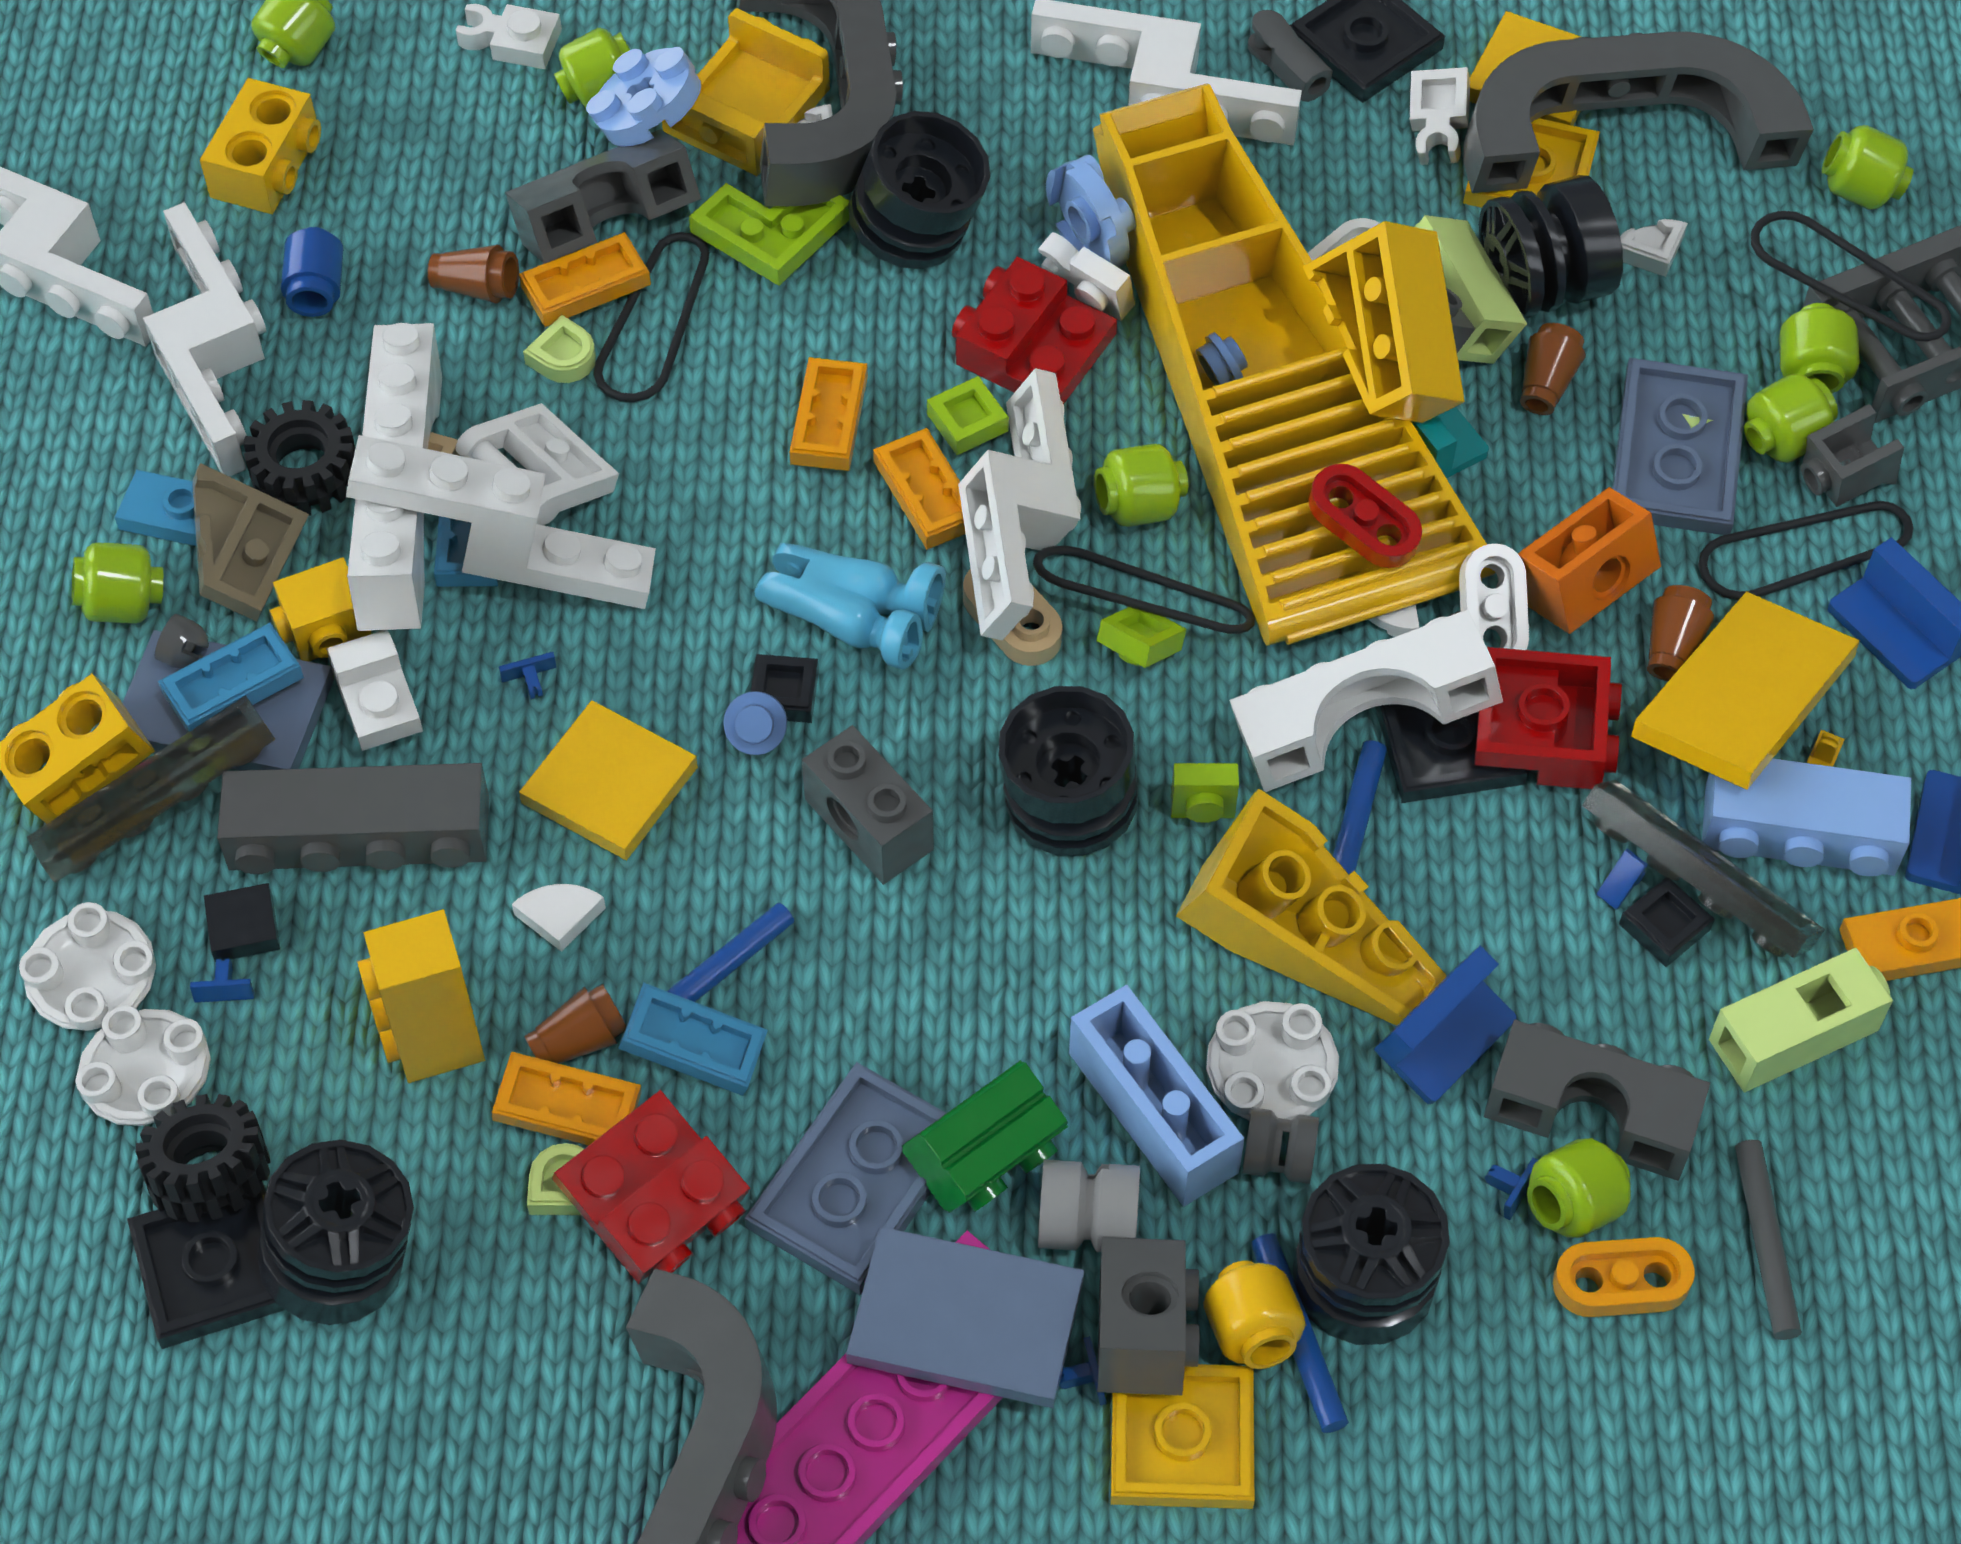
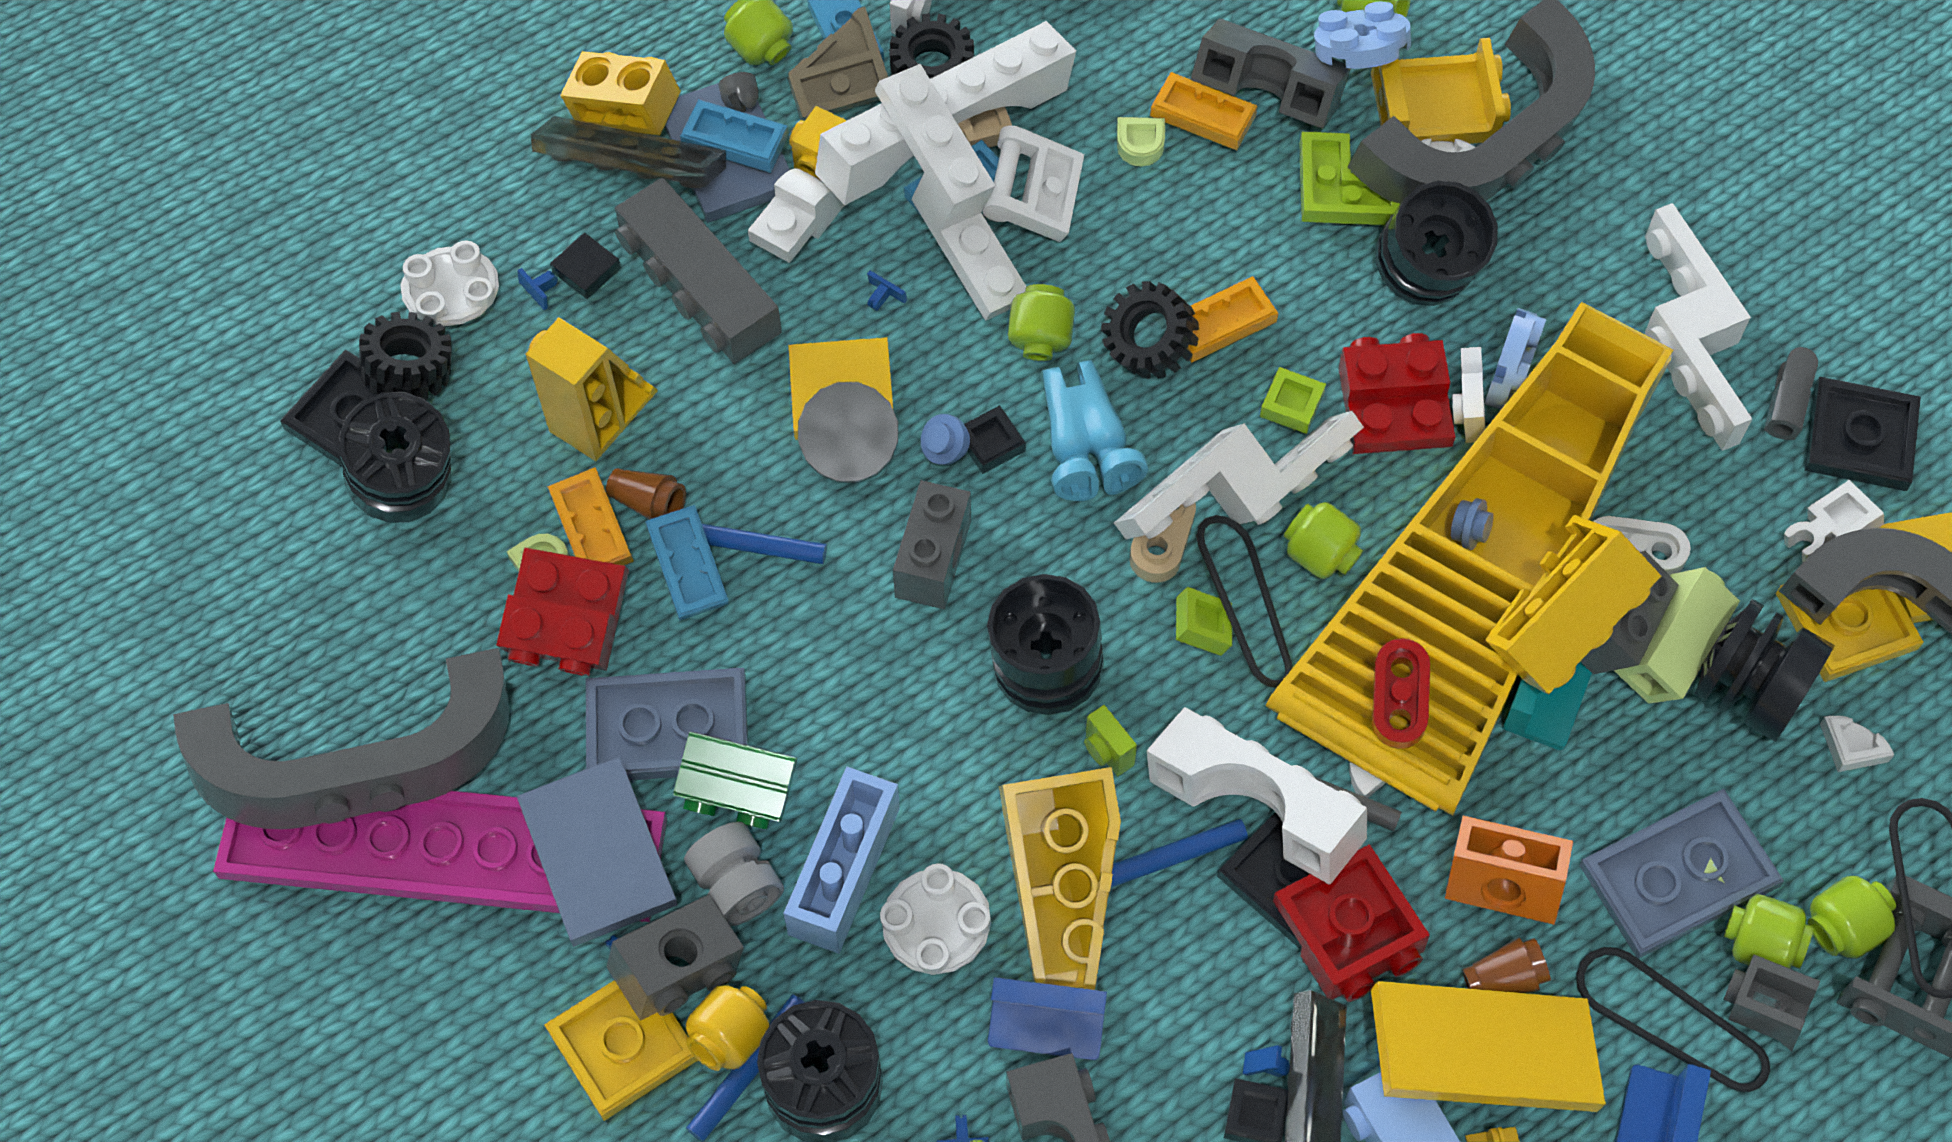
camera: 55 degrees right, 5 degrees up
white dish [19,902,156,1031] -> none
dark orange cone [428,245,519,303] -> none
white tile [512,884,606,952] -> none
black piece [593,232,710,402] -> none
light orange plate [873,428,965,550] -> none
dark grey wheel [1242,1107,1319,1184] -> none
white plate [1459,544,1529,650] -> none
dark orange cone [1520,323,1586,415] -> none
none -> tile [798,382,898,483]
none -> lime head [1008,284,1075,361]
none -> black tyre [1101,281,1199,379]

